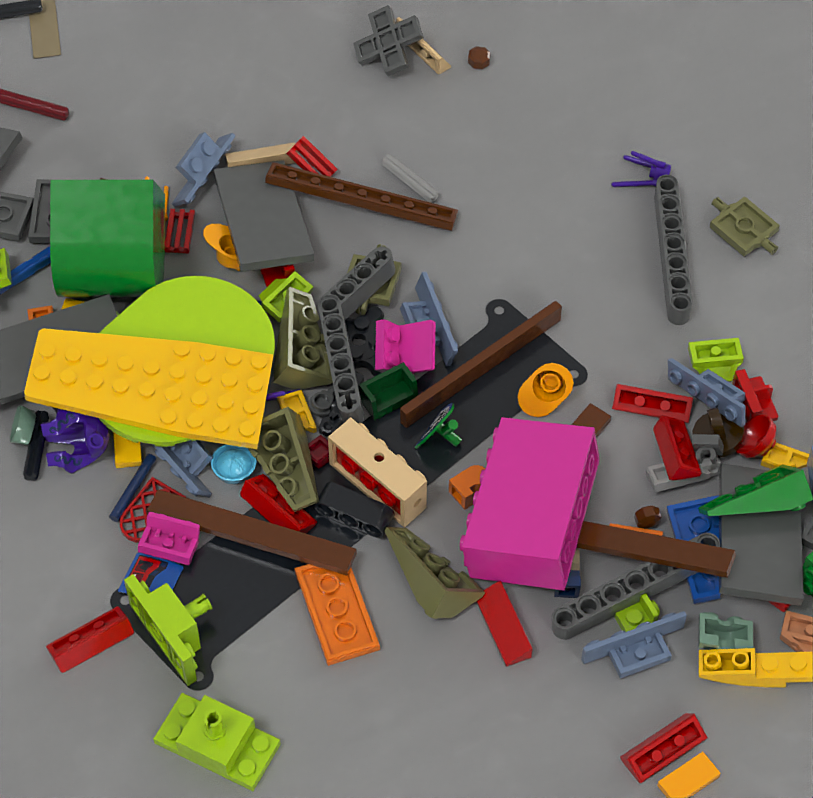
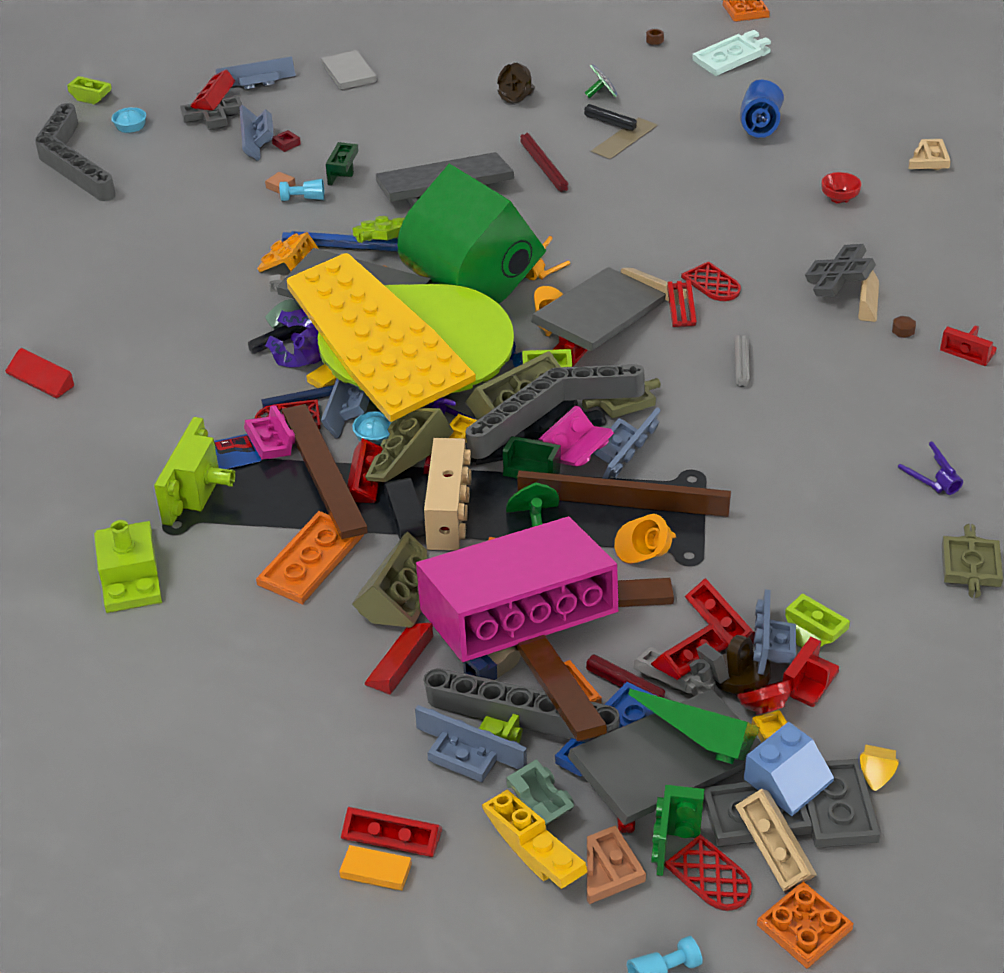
camera: 50 degrees right, 15 degrees down
red slope [46,606,134,673] -> none
red tile [165,208,195,254] -> none
sand blue bracket [171,132,235,207] -> none
reddish brown tile [265,162,458,231] -> none
reddish brown tile [634,505,662,529] -> none
dark grey beam [654,174,692,325] -> none
none -> dark red axle [586,654,665,698]
none -> red window [681,261,741,301]
none -> red panel [940,325,997,366]

